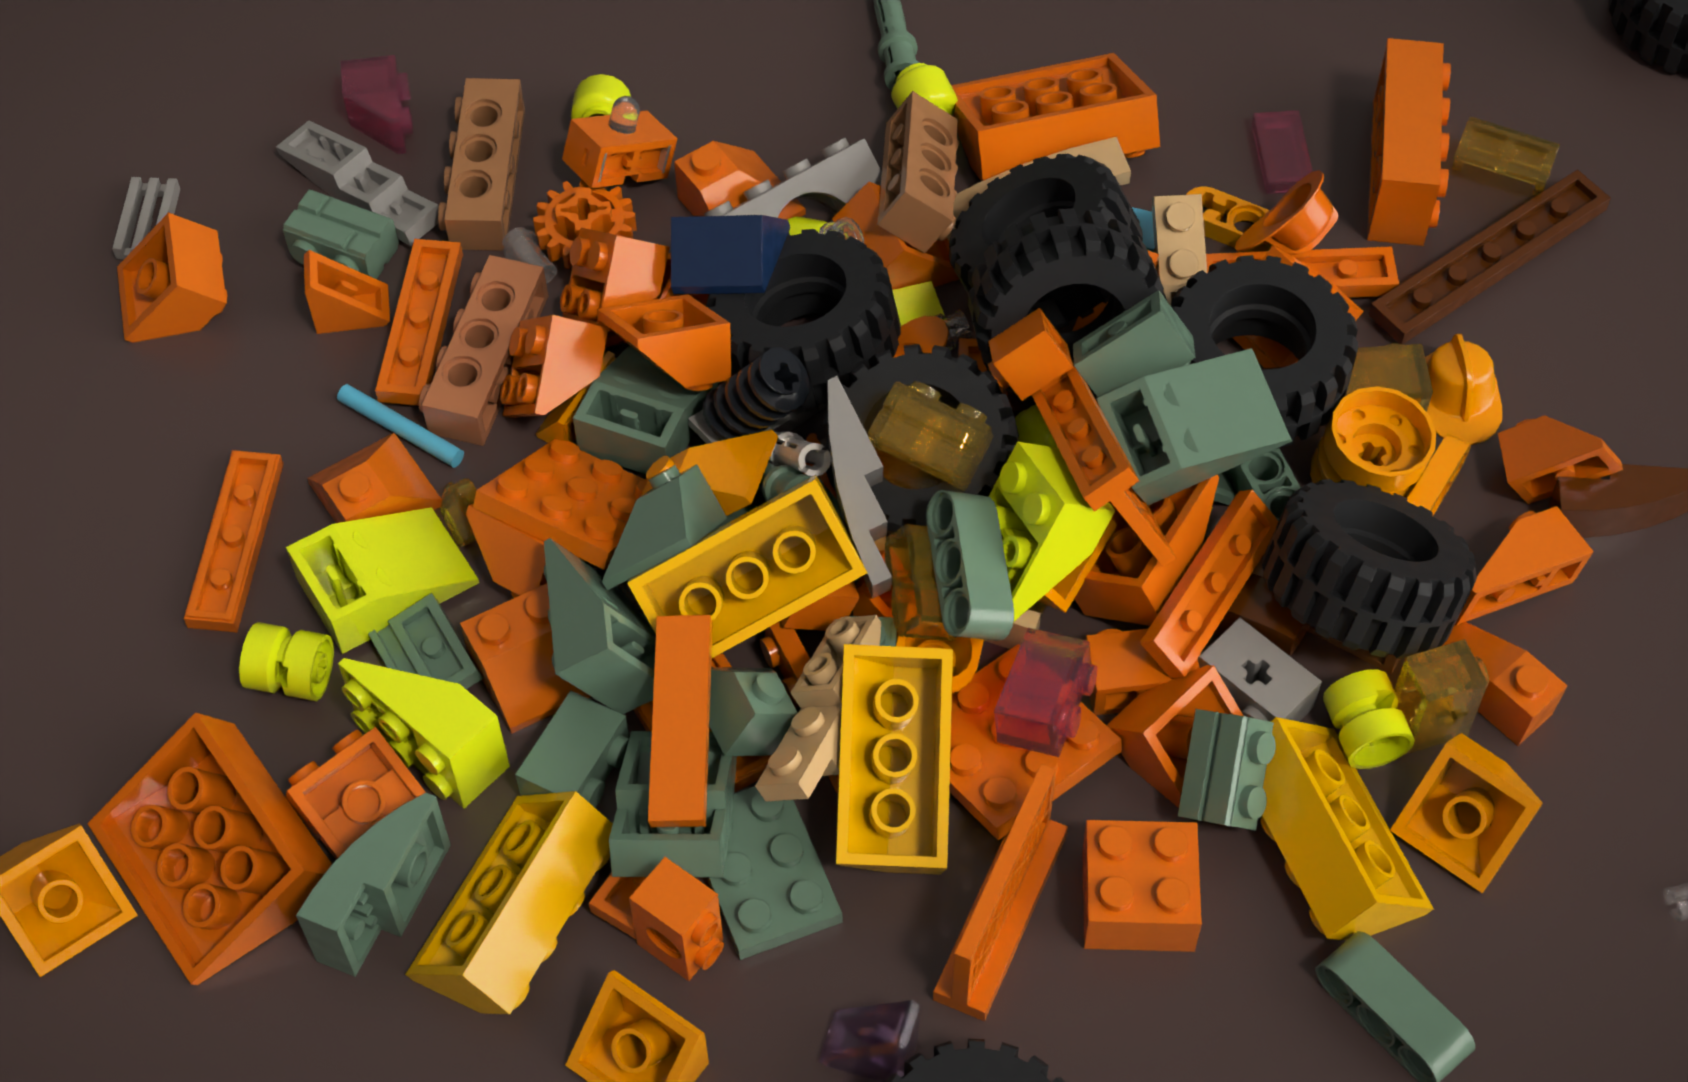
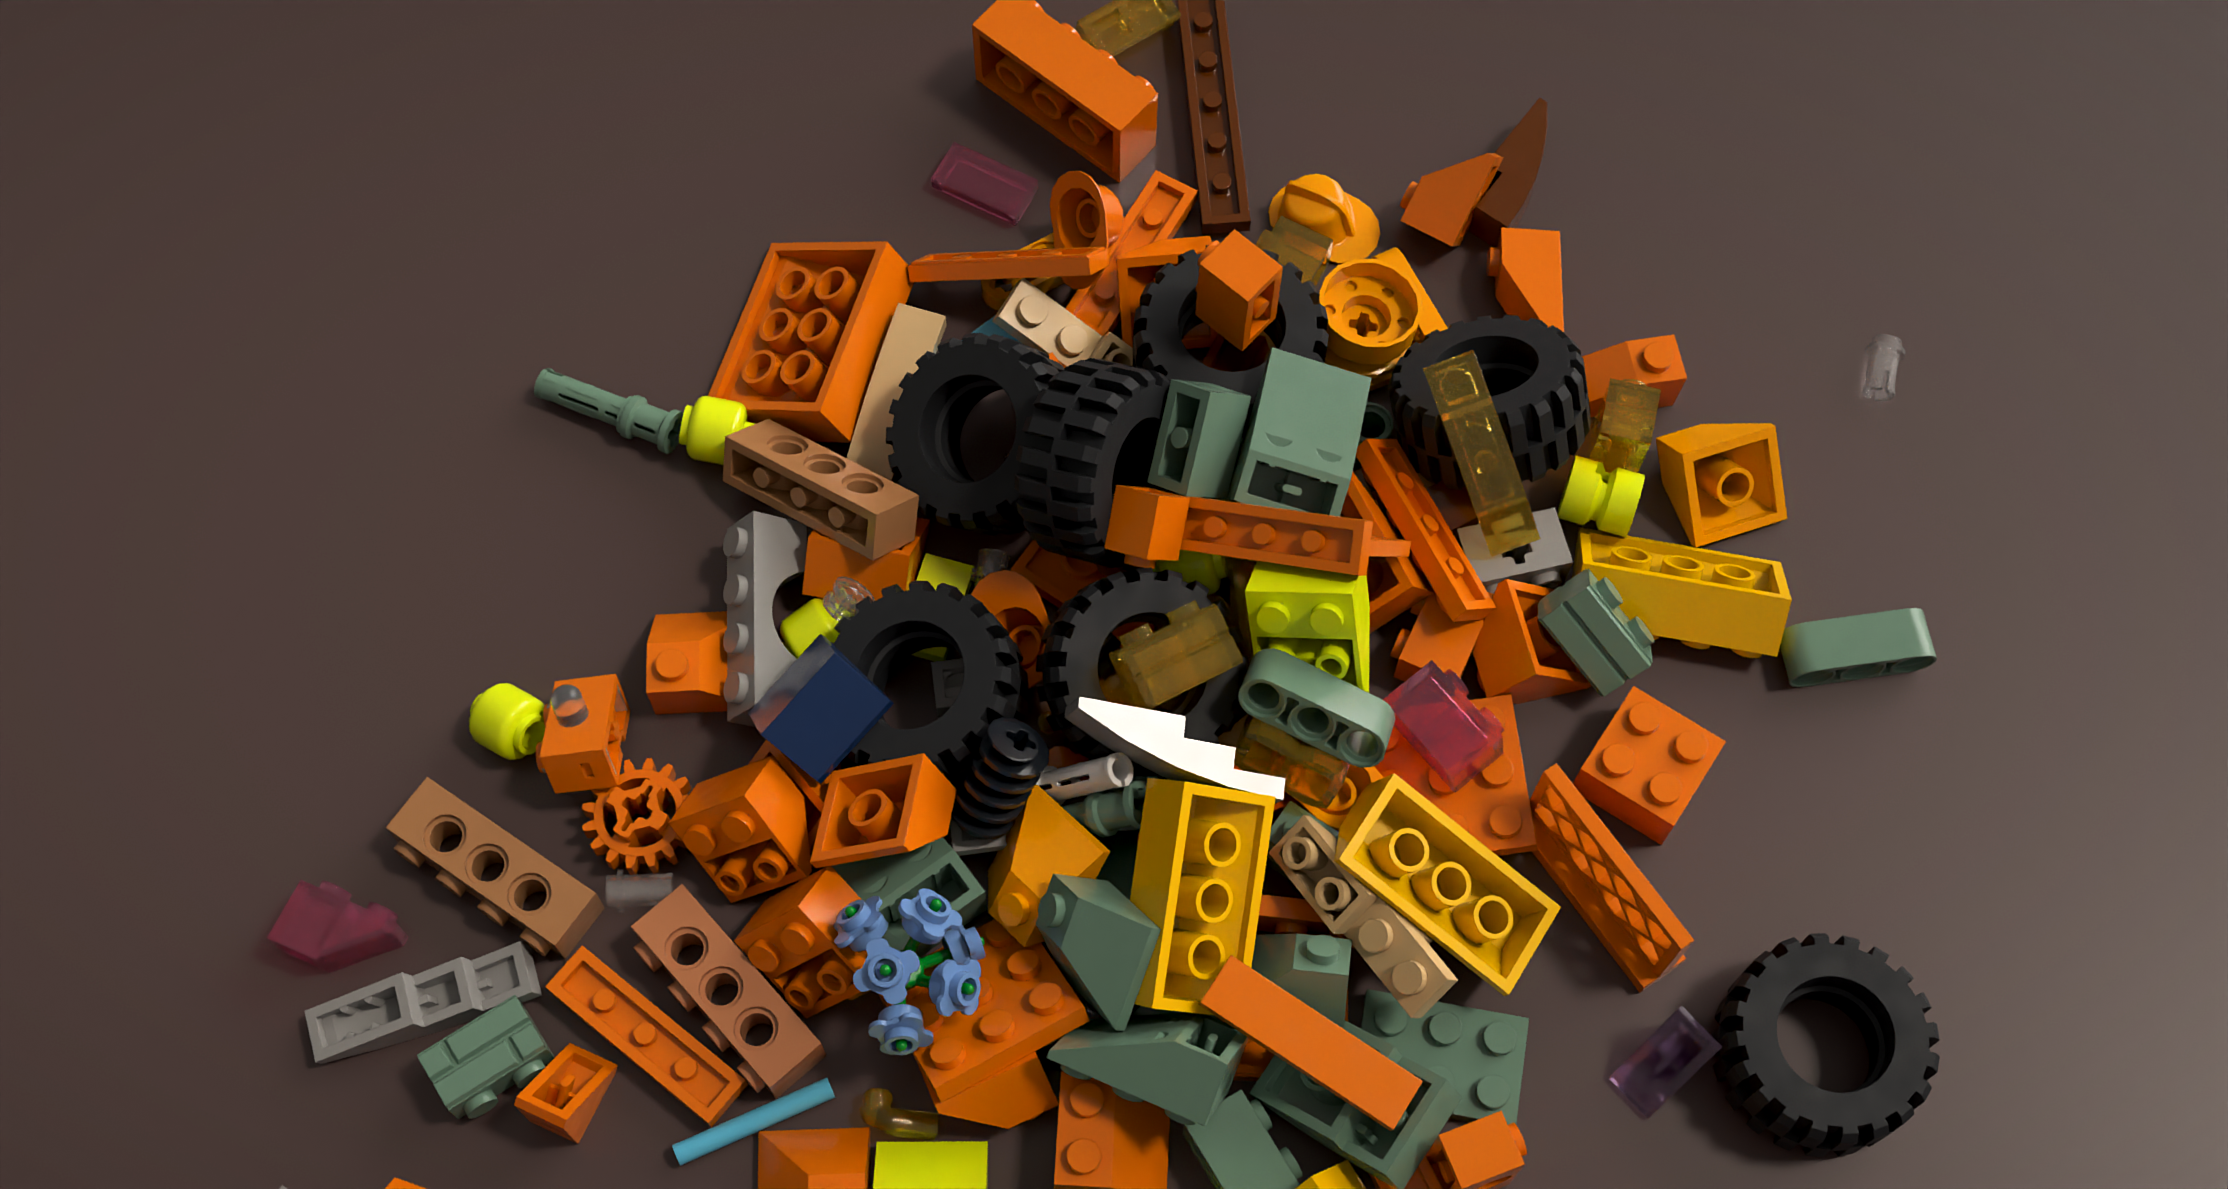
camera: 60 degrees left, 10 degrees up
none -> medium blue plant [833,888,986,1055]
none -> orange tile [908,246,1110,282]
none -> orange brick [1195,229,1283,351]
none -> clear yellow slope [1423,350,1540,557]

